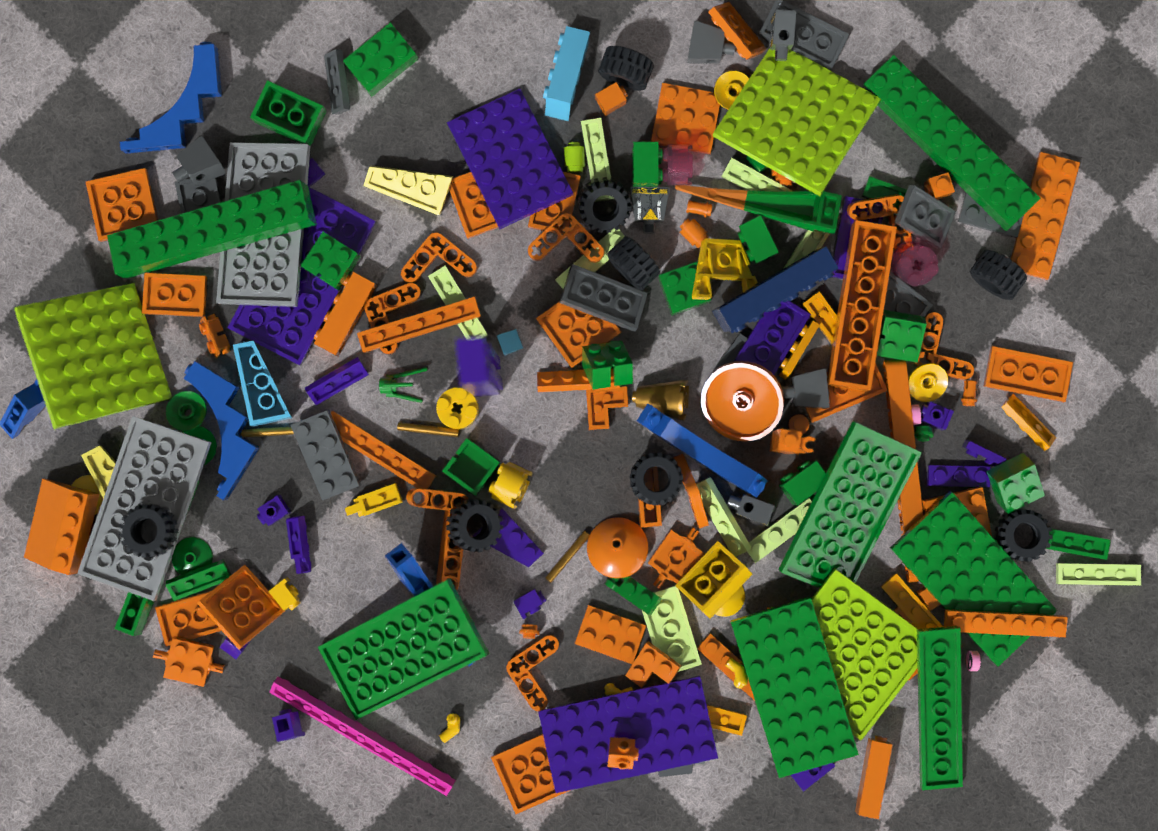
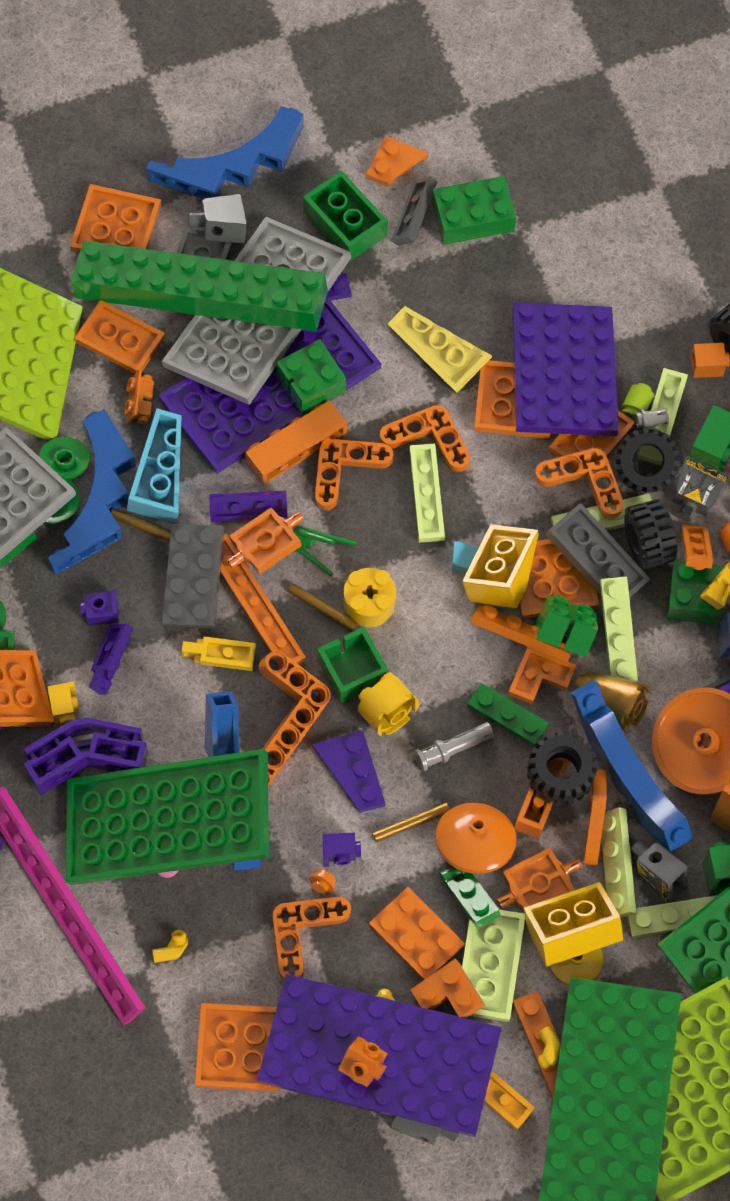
camera: 20 degrees right, 20 degrees down
orange plate [357,297,481,353] -> none
black tyre [446,499,503,552] -> none
dark purple brick [456,336,503,397] -> none
medium azure wedge [543,26,590,121] -> none
none -> dark purple brick [24,718,148,796]
none -> orange plate [226,508,304,574]
none -> orange wing [366,136,428,187]
none -> light grey pin [414,722,494,772]
none -> yellow slope [462,525,539,608]
none -> green plate [467,683,549,747]
none -> yellowish green plate [600,577,638,681]
none -> light grey pin [635,407,669,428]
none -> orange plate [680,524,713,570]

